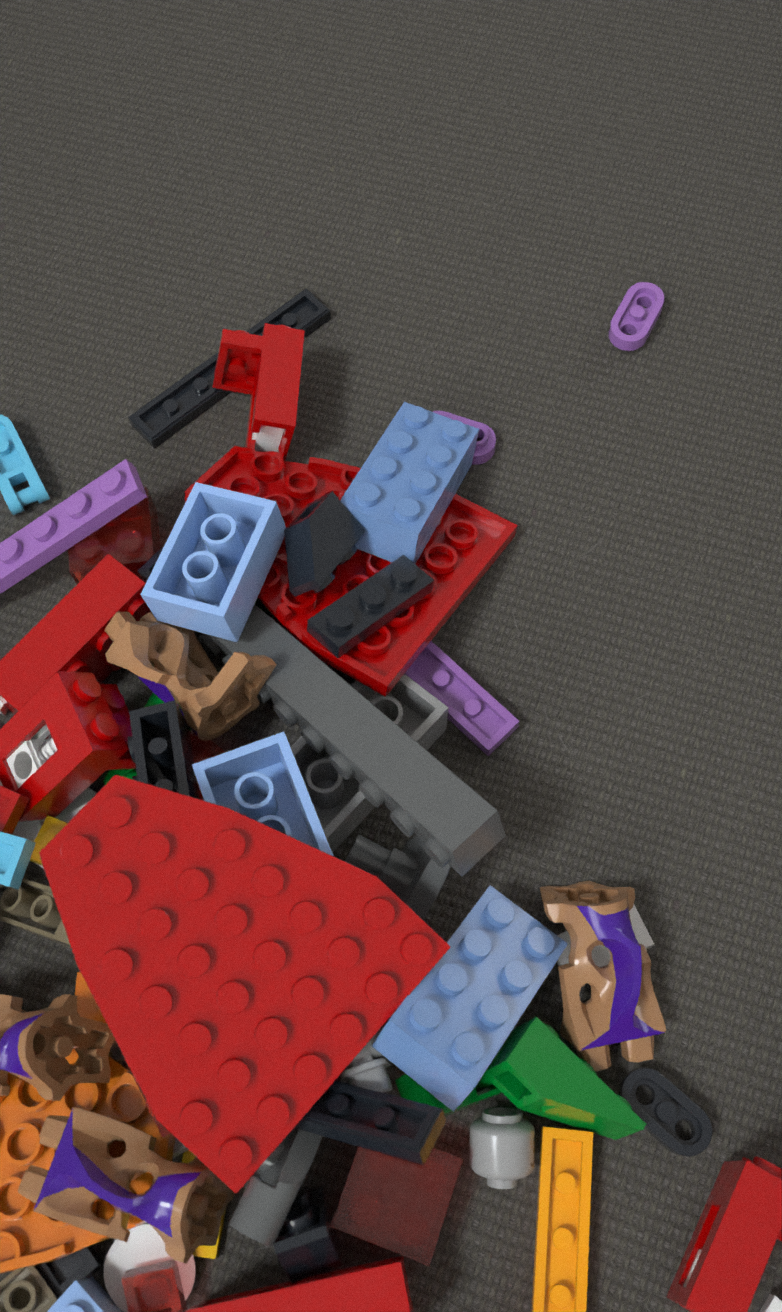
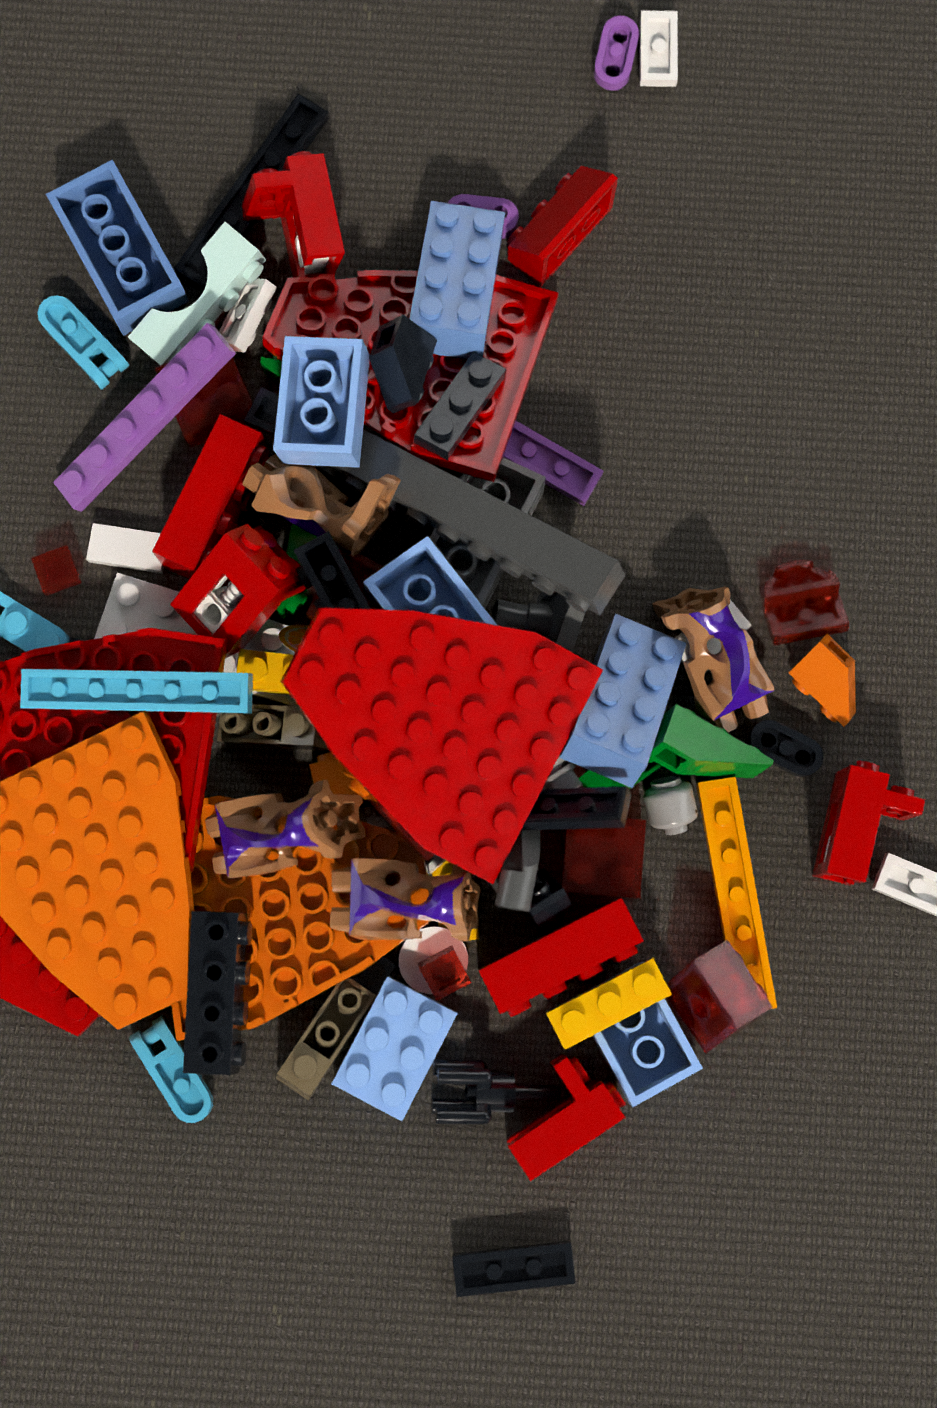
camera: 20 degrees left, 15 degrees up
none -> medium blue brick [46,160,189,336]
none -> light aqua arch [128,222,266,368]
none -> white plate [219,278,277,352]
none -> red slope [507,166,618,288]
none -> white plate [640,11,678,87]
none -> clear red slope [763,560,849,646]
none -> orange slope [789,634,856,727]

